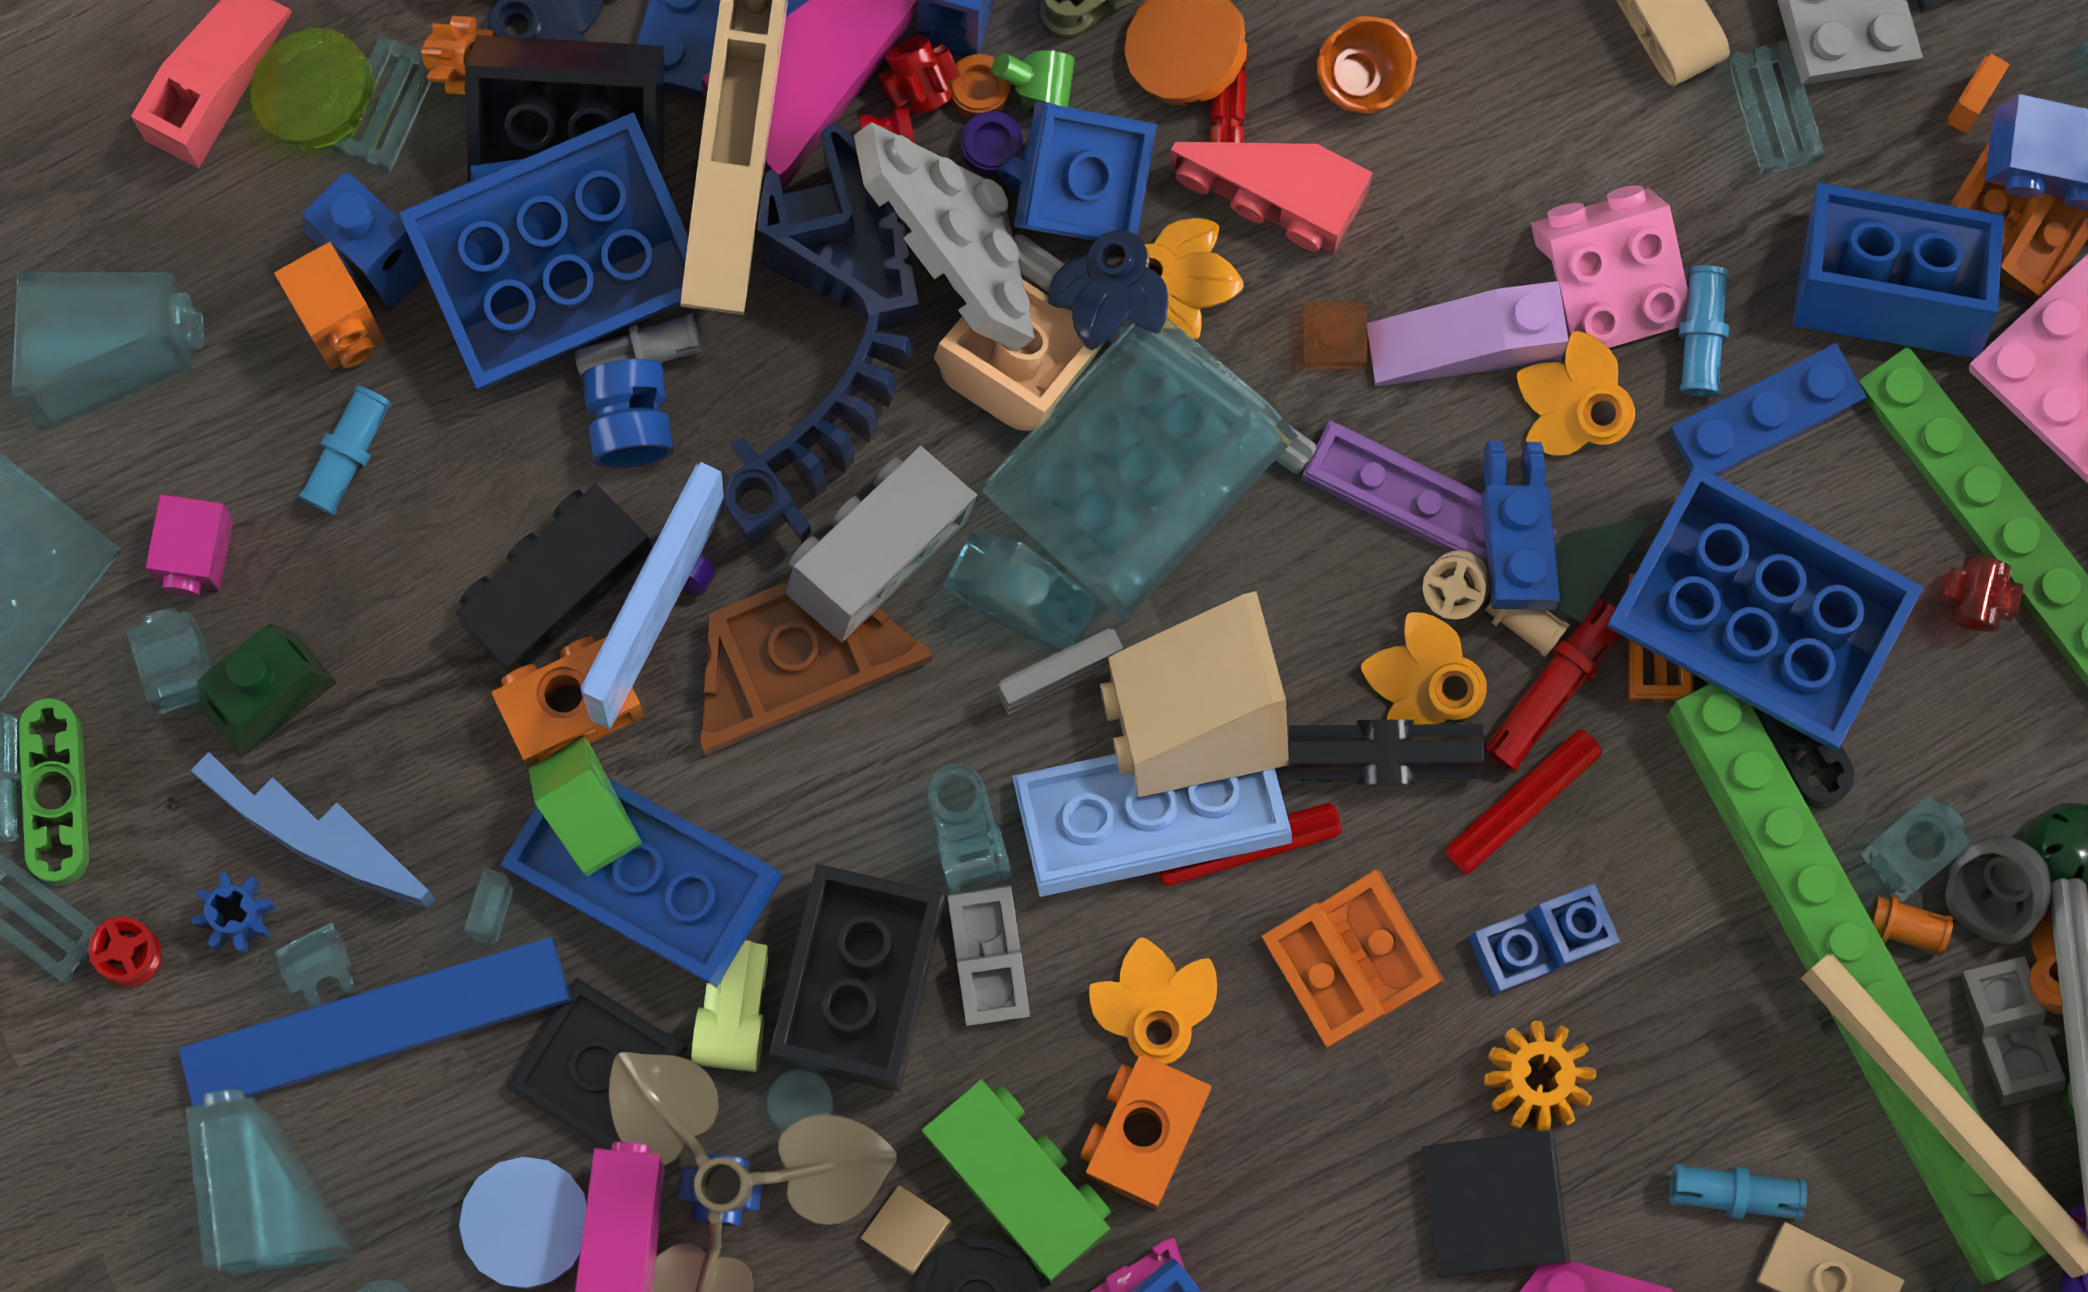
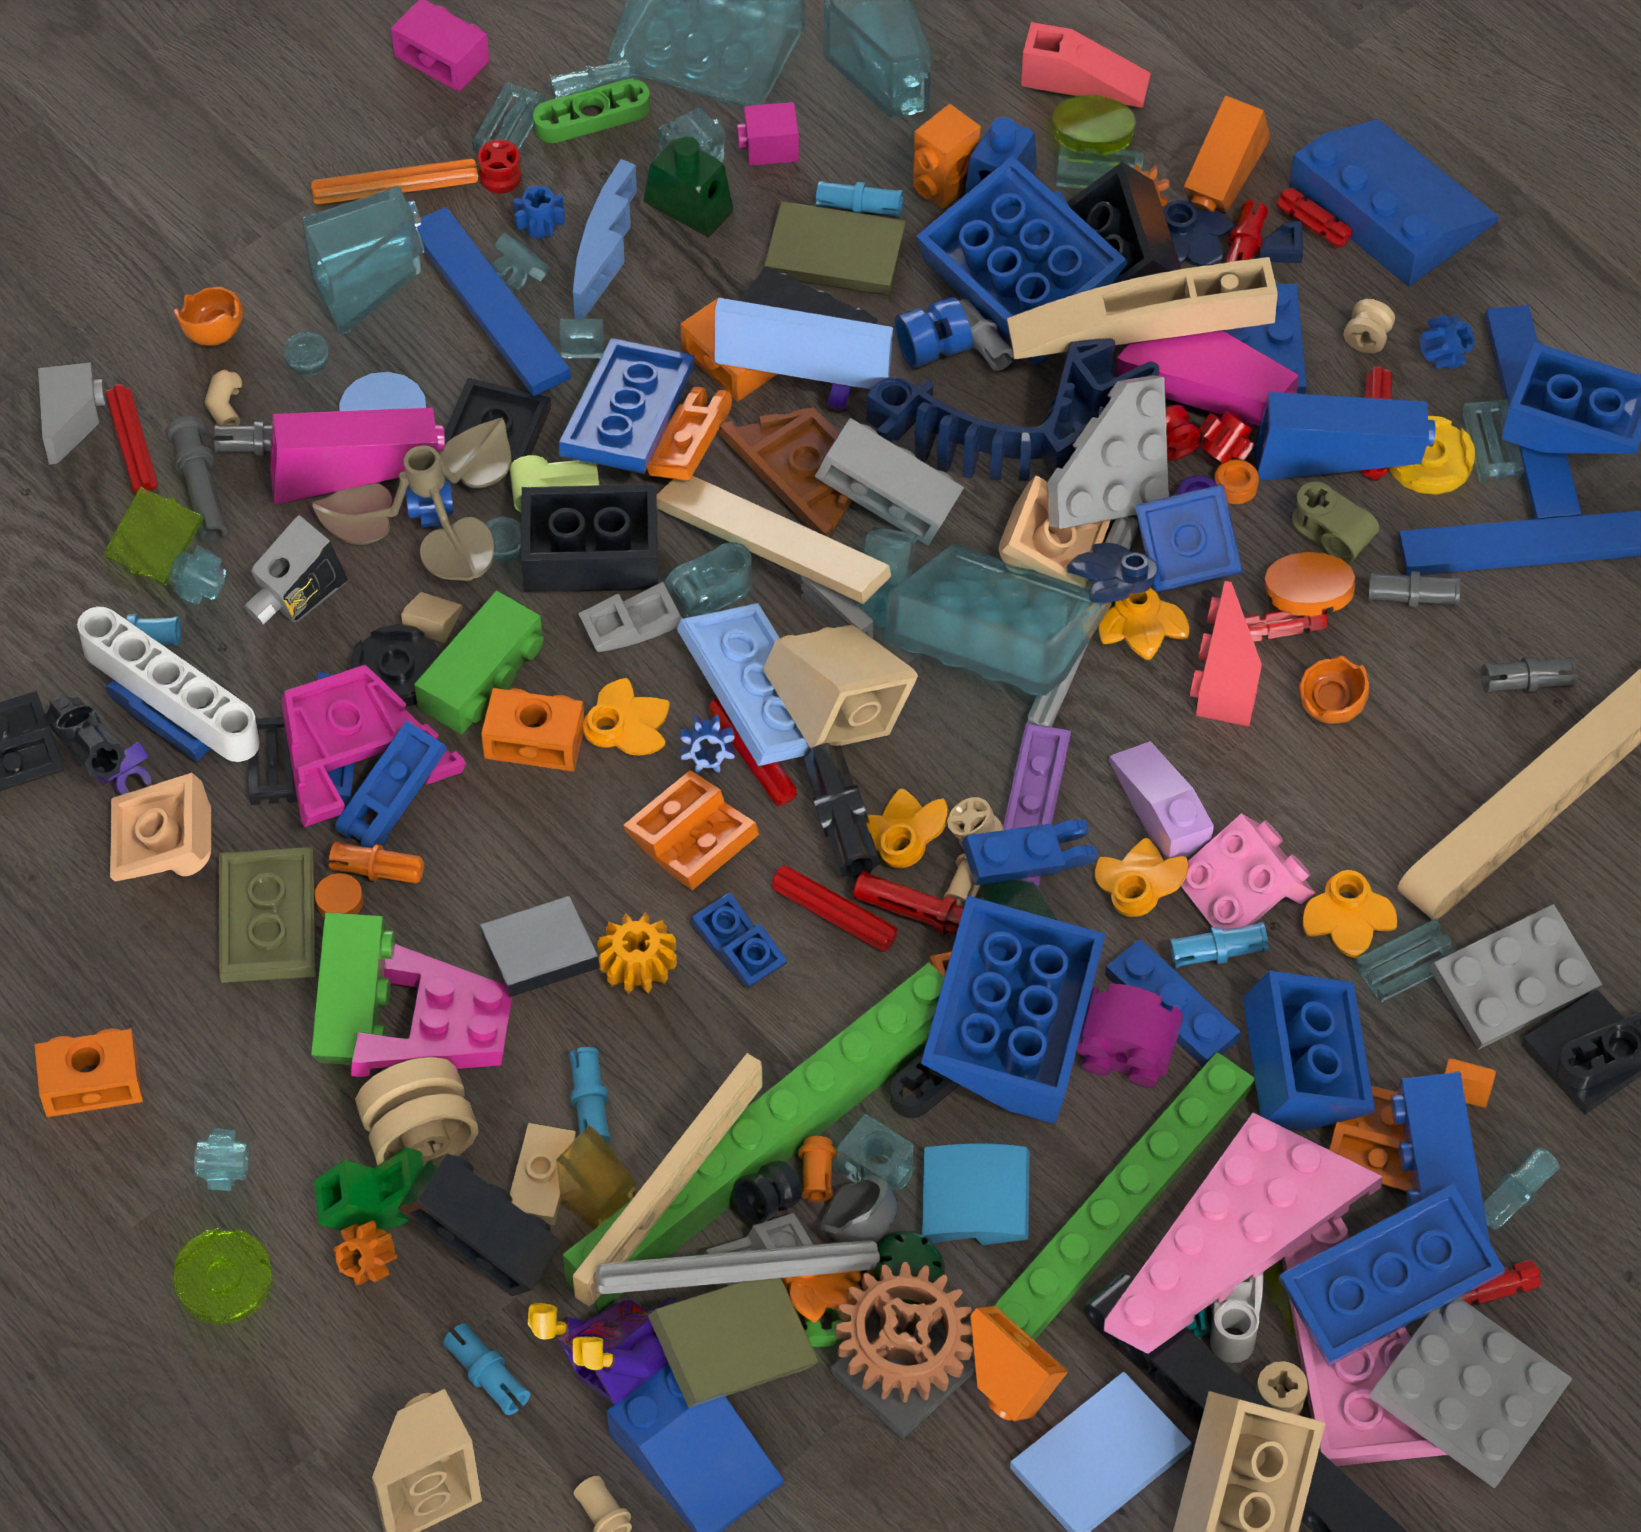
camera: 75 degrees right, 20 degrees down
bright green slope [528,736,643,877] -> none
bright green piece [992,50,1075,112] -> none
clear orange plate [1302,301,1367,369] -> none
clear red gear [1939,556,2024,632] -> none
none -> orange axle [311,158,478,205]
none -> clear yellow slope [556,1125,637,1229]
none -> orange hinge [647,387,733,481]
none -> tan tile [657,475,891,604]
none -> blue gear [679,715,735,773]
none -> black wheel [733,1160,802,1224]
none -> olive tile [764,201,906,295]
none -> dark azure slope [922,1144,1030,1246]
none -> magenta brick [1076,984,1183,1087]
none -> light orange plate [1303,870,1397,958]

